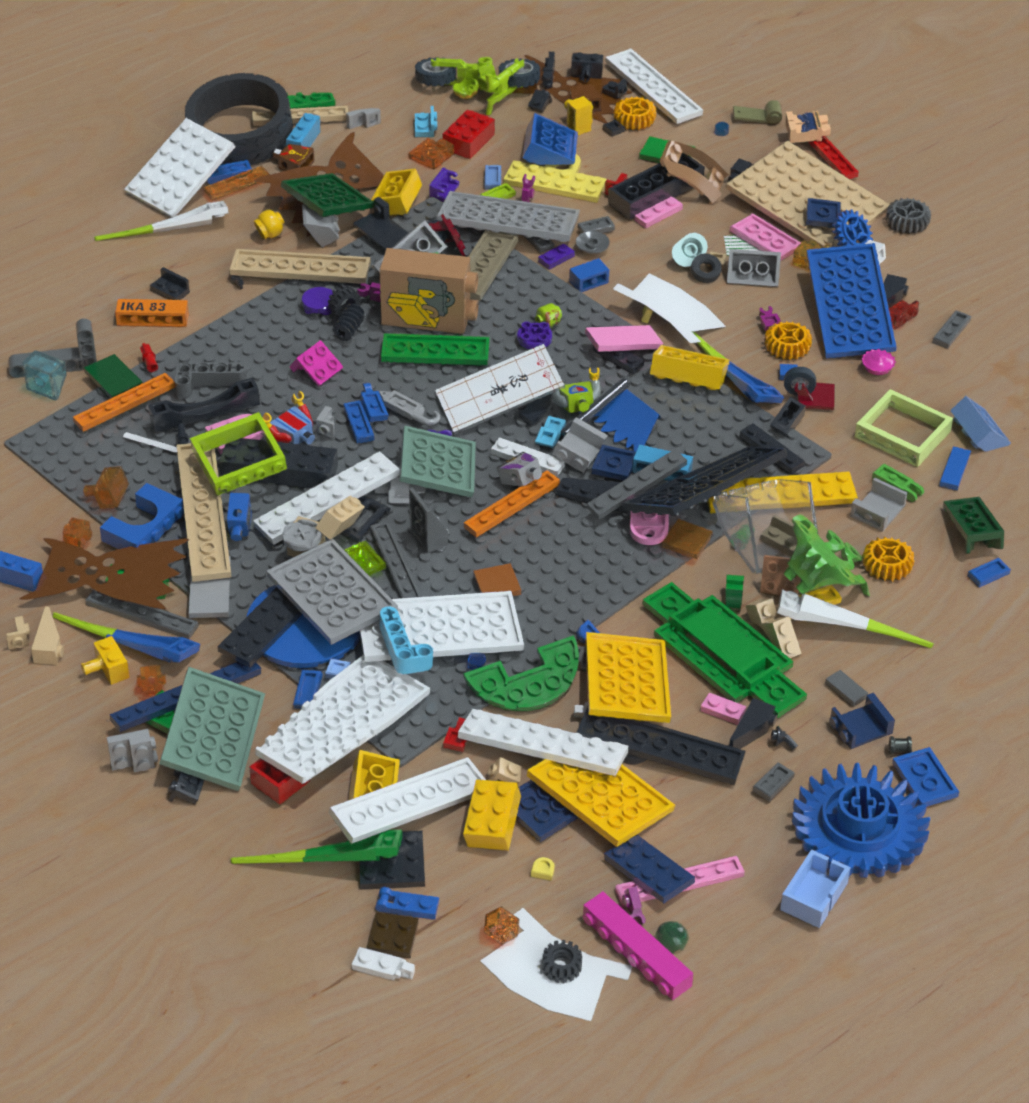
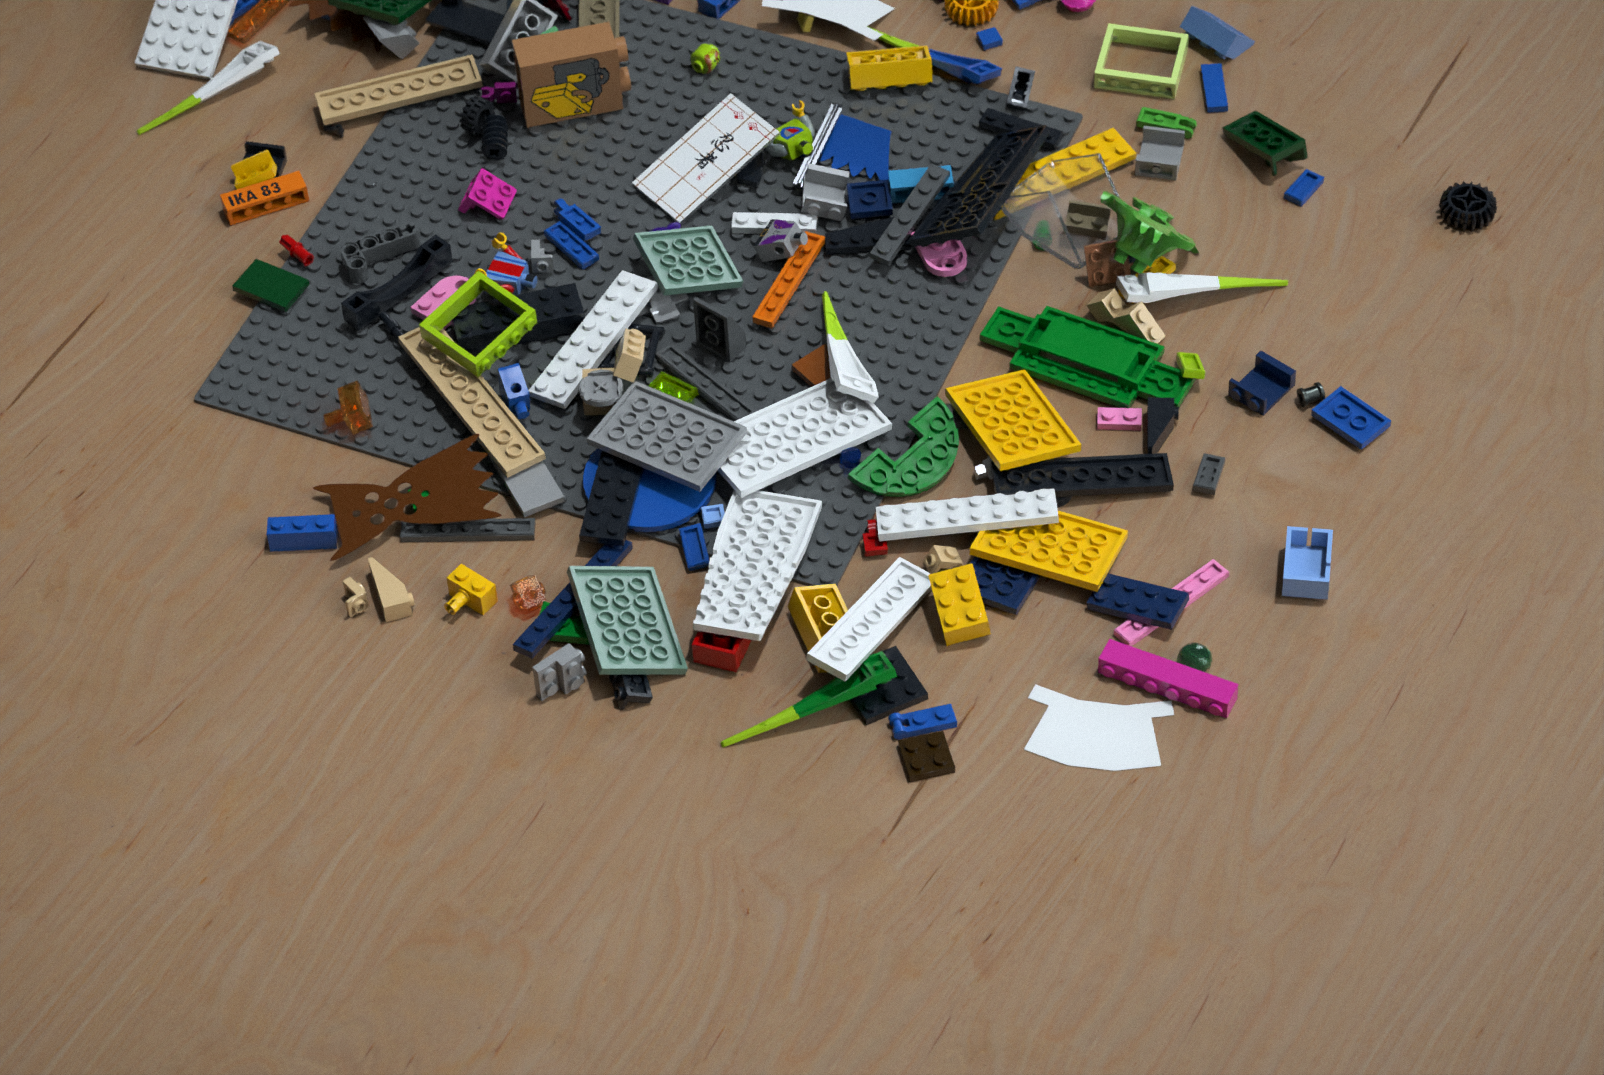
camera: 20 degrees left, 5 degrees up
dark grey beam [8,319,97,378] -> none
clear light blue slope [22,350,67,401] -> none
blue plate [52,612,200,663] -> none
clear orange brick [62,517,92,549] -> none
orange plate [73,373,175,432] -> none
blue arch [100,483,184,549] -> none
white sticker [123,432,177,453] -> none
yellow piece [253,209,284,240] -> none
dark purple tile [302,287,333,315] -> none
white hinge [352,947,415,981] -> none
light grey plate [380,390,440,426] -> none
medium azure beam [380,606,433,674] -> none
green plate [381,333,490,365] -> none
clear orange brick [484,906,520,945] -> none
dark purple tile [517,321,552,349] -> none
light yellow tile [531,857,554,881] -> none
medium azure slope [535,416,566,448] -> none
black tyre [542,940,582,983] -> none
blue tile [577,620,600,644] -> none
bright pink tile [585,325,663,352] -> none
black plate [592,345,644,374] -> none
magenta plate [623,886,646,925] -> none
clear orange tile [662,519,713,560] -> none
leg [725,574,744,611] -> none
black plate [771,726,798,751] -> none
plate [784,366,835,410] -> none
blue gear [792,763,930,878] -> none
dark grey tile [825,670,868,707] -> none
light orange gear [862,536,915,582] -> none
none -> yellow bracket [231,150,277,189]
none -> white plate [822,291,879,403]
none -> lime tile [1176,352,1206,379]

